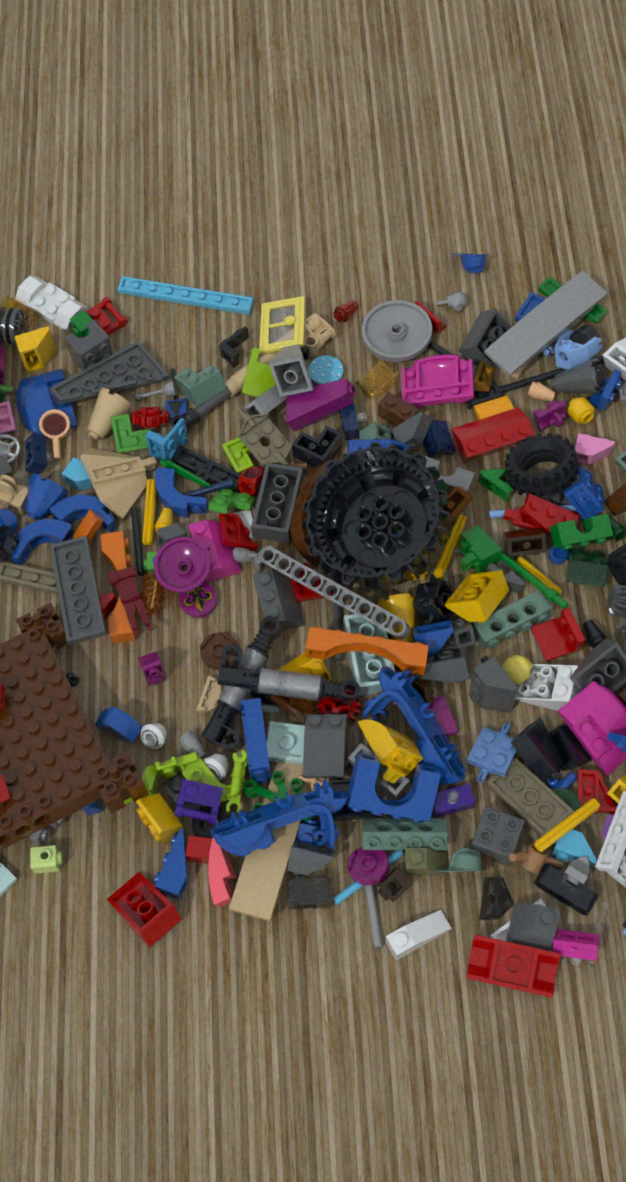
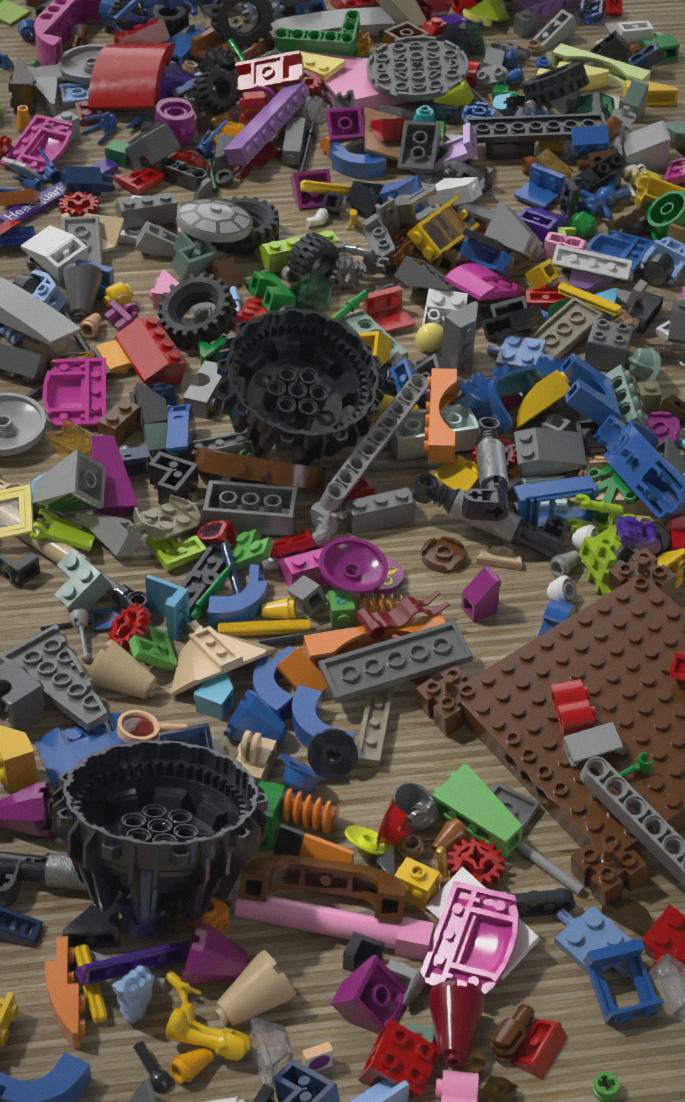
camera: 100 degrees left, 20 degrees down
blue bracket [564,466,605,520] -> none

